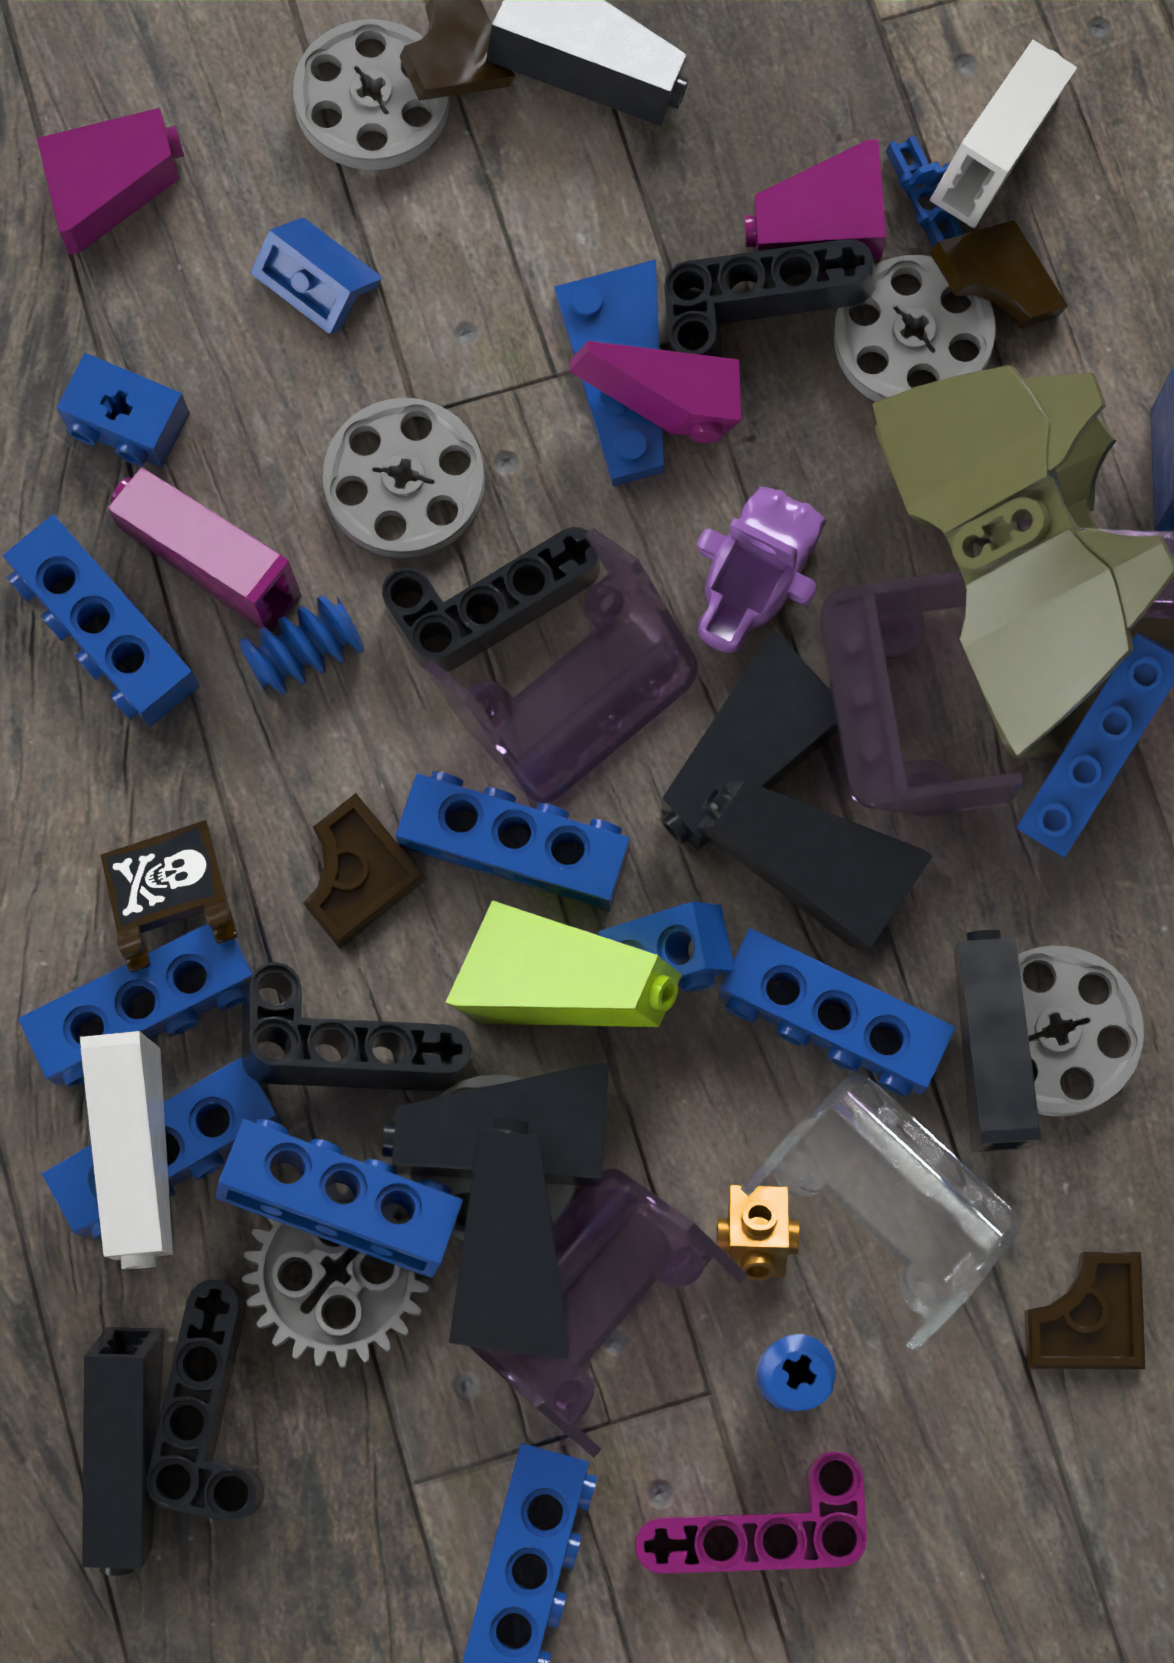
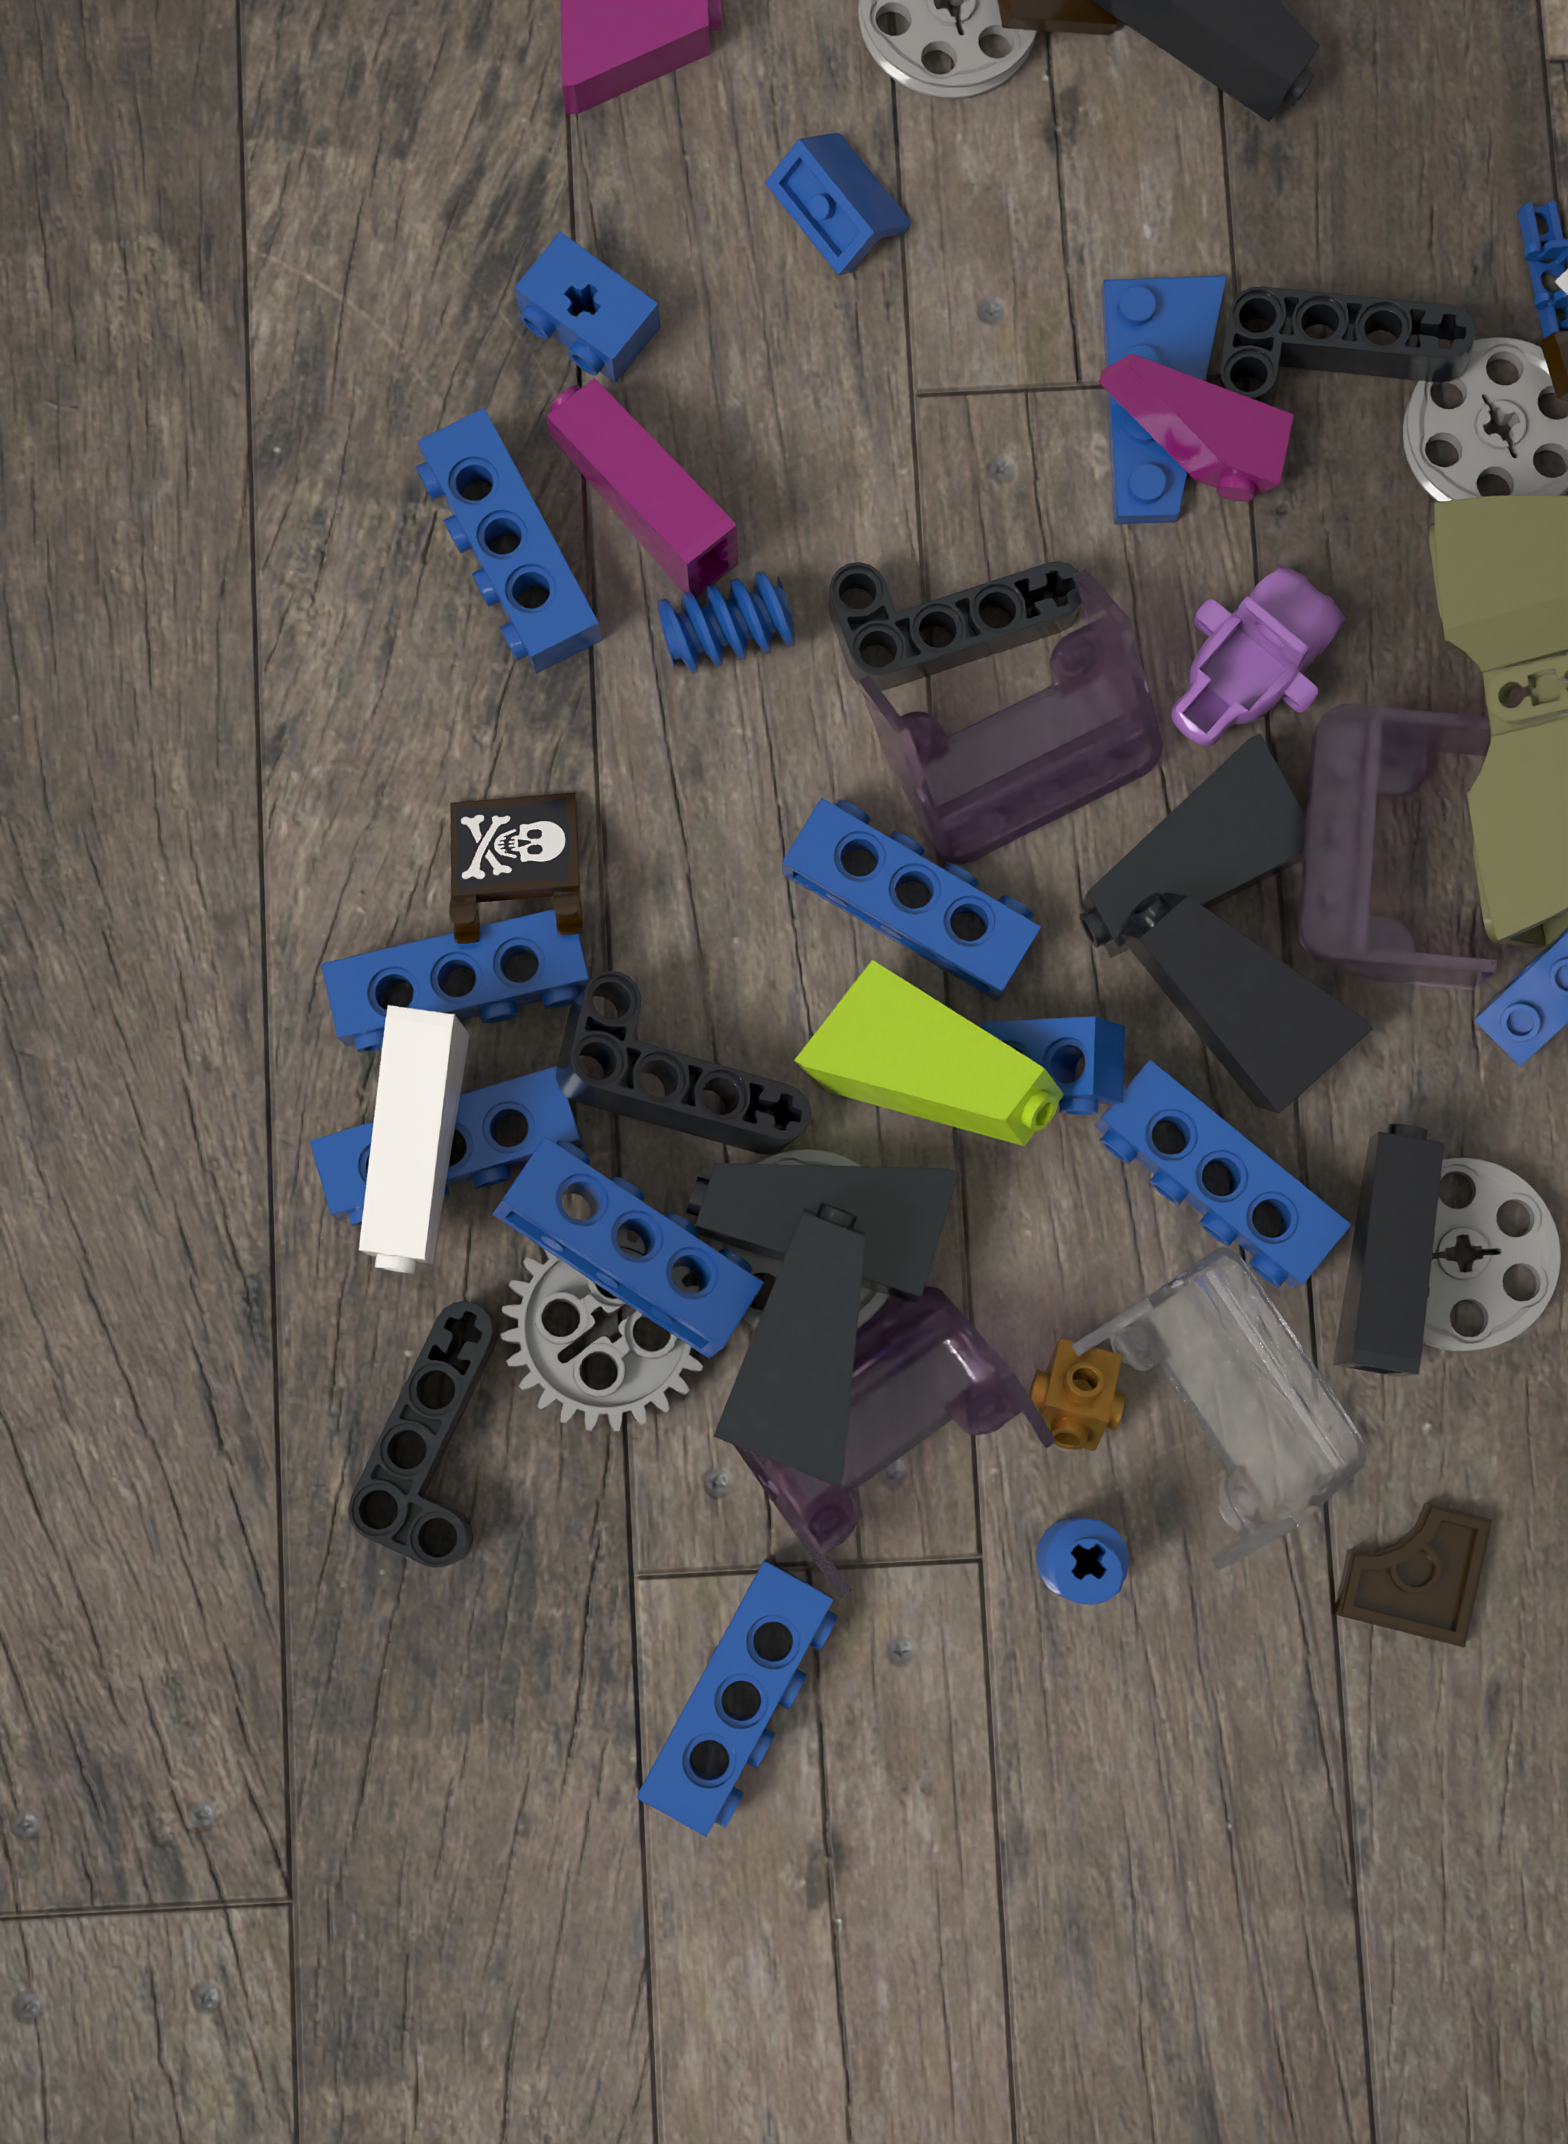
camera: 10 degrees right, 5 degrees up
black slope [82,1327,164,1576] -> none
dark brown tile [303,793,426,949] -> none
light grey wedge [322,398,485,559] -> none
magenta beam [635,1451,867,1574] -> none
magenta slope [743,139,886,260] -> none

